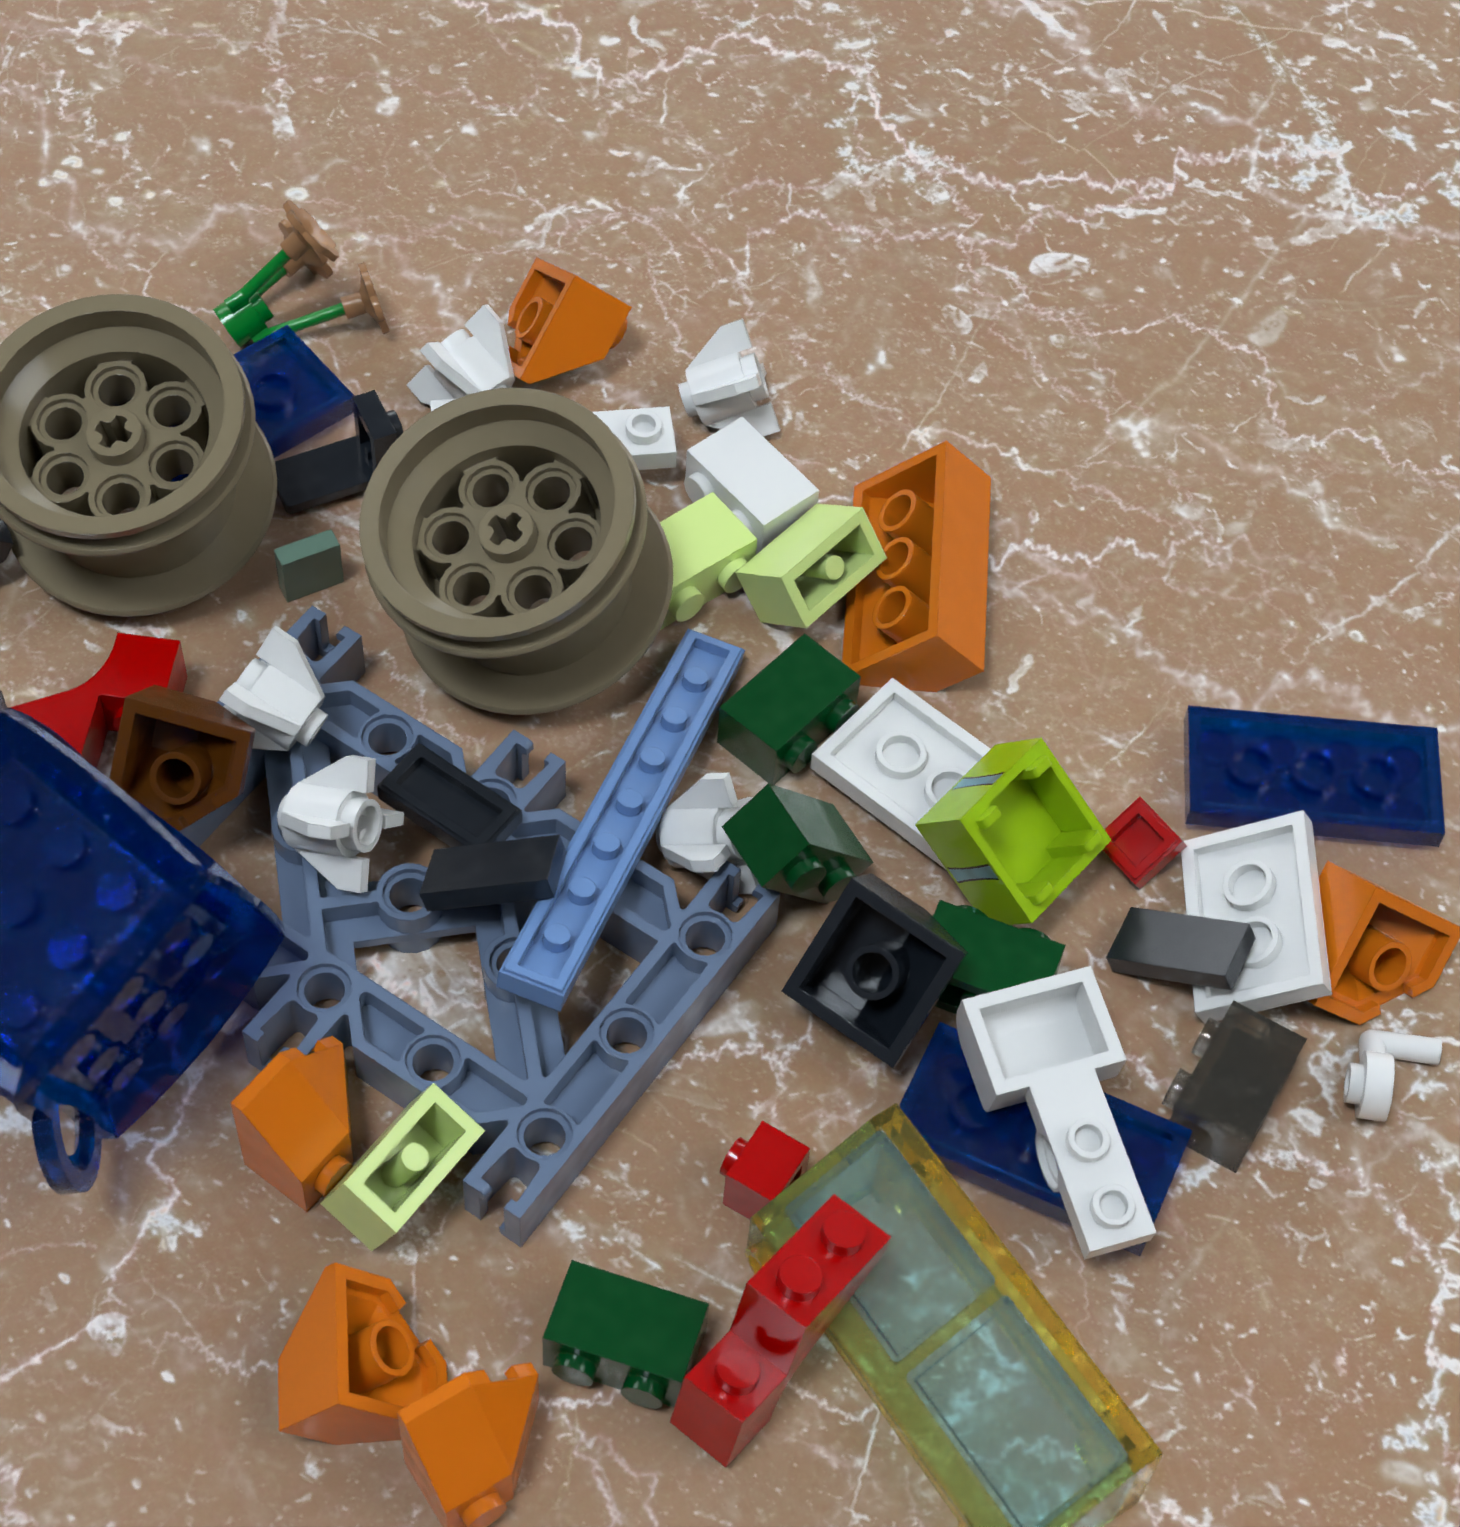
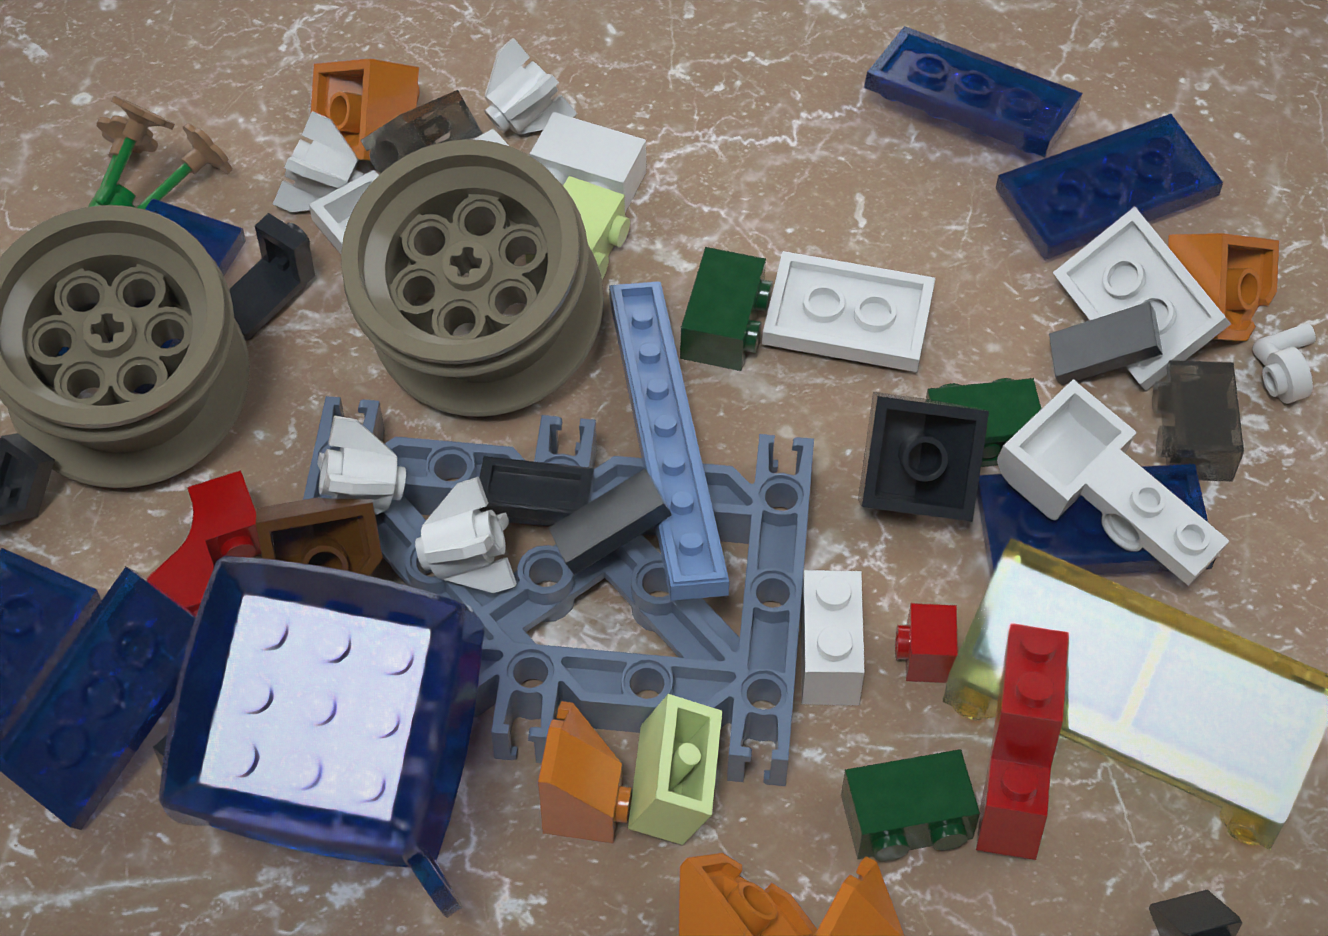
camera: 25 degrees left, 0 degrees up
sand green tile [274,529,344,603] -> none
white brick [656,773,759,894] -> none
dark green brick [722,783,874,904] -> none
yellowish green brick [735,504,887,628] -> none
orange slope [842,440,991,692] -> none
lime container [915,737,1111,925] -> none
red tile [1103,796,1187,889] -> none
none -> clear smoke brick [360,90,483,174]
none -> white brick [800,570,864,705]
none -> clear blue plate [864,26,1083,158]

